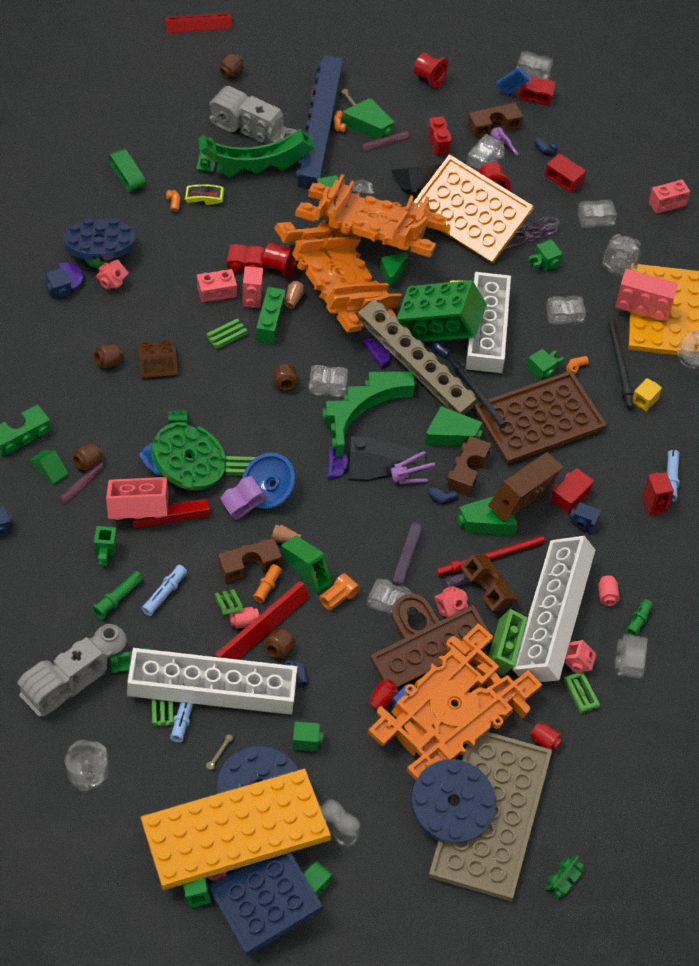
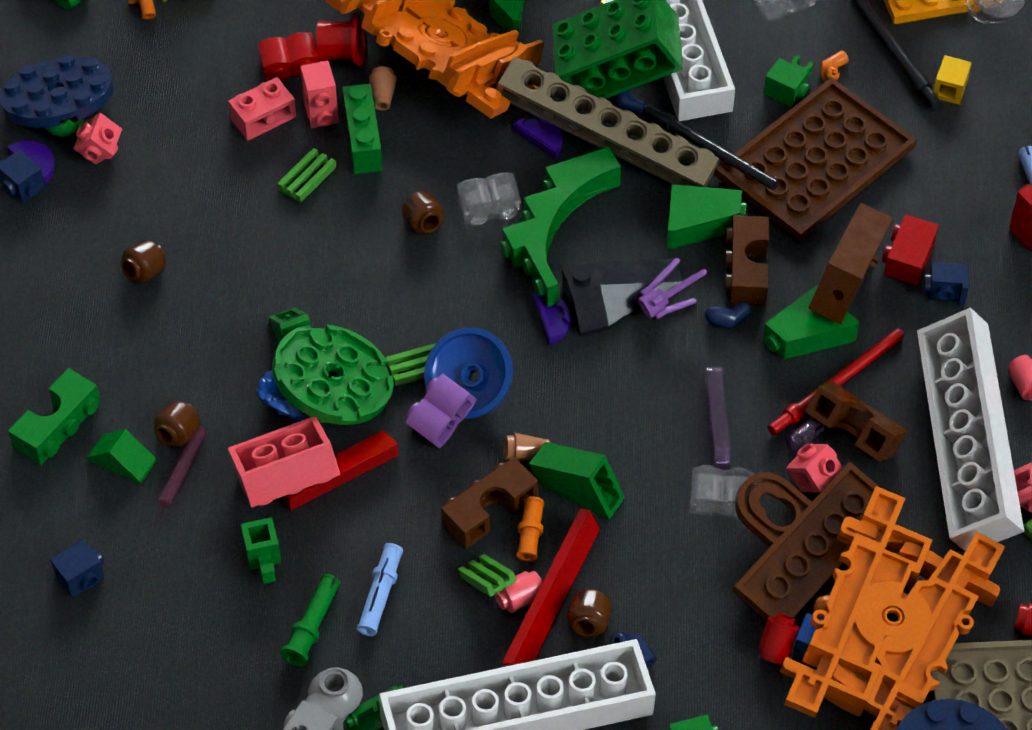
camera: 15 degrees left, 0 degrees up
reddish brown bracket [137,340,178,378] -> none
orange piece [320,573,360,610] -> none
bright green brick [488,609,527,676] -> none

